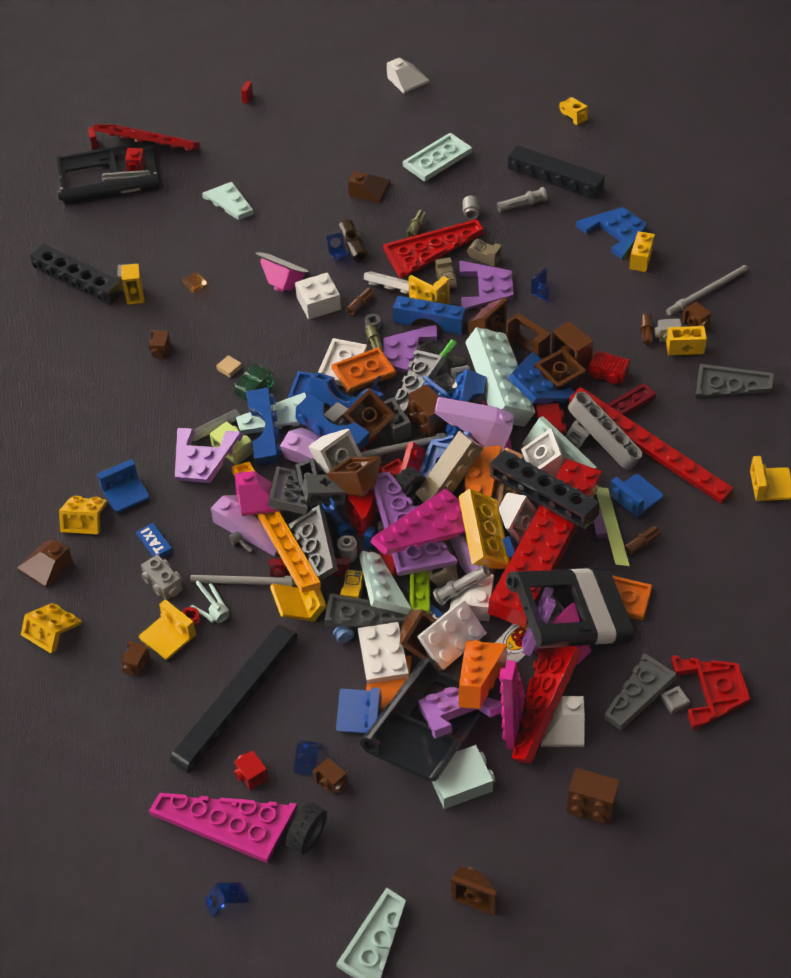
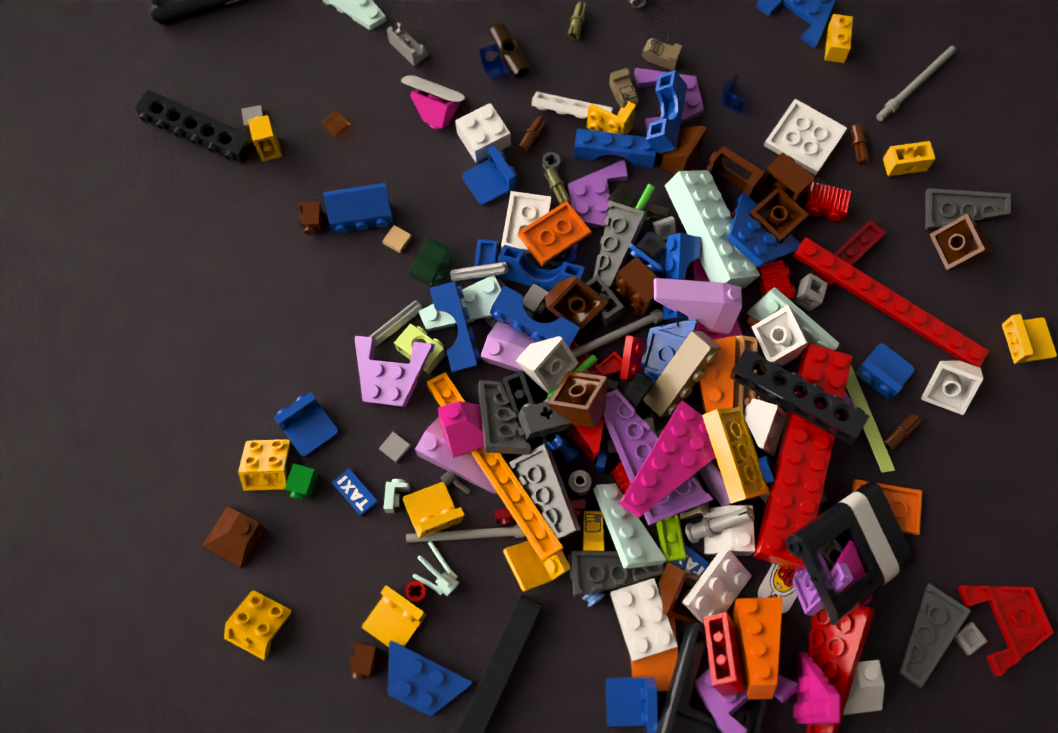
camera: 10 degrees left, 20 degrees up
light grey brick [141,554,182,600] -> none
red wing [383,219,483,279] -> none
light grey beam [568,392,642,470] -> none
light grey brick [654,318,682,343] -> none
reddish brown brick [682,302,711,329] -> none
none -> green brick [284,464,319,501]
none -> blue slope [323,183,394,234]
none -> light grey tile [379,432,411,463]
none -> light aqua bracket [384,479,410,513]
none -> light grey hinge [387,22,429,66]
none -> blue wing [388,640,472,716]
none -> yellow bracket [402,482,464,539]
none -> light grey axle [450,262,508,281]
none -> blue bracket [462,146,517,206]
none -> blue arch [646,70,687,154]
none -> red brick [704,612,745,696]
none -> white plate [764,99,847,176]
none -> white slope [921,360,983,415]
none -> reddish brown slope [929,213,994,271]

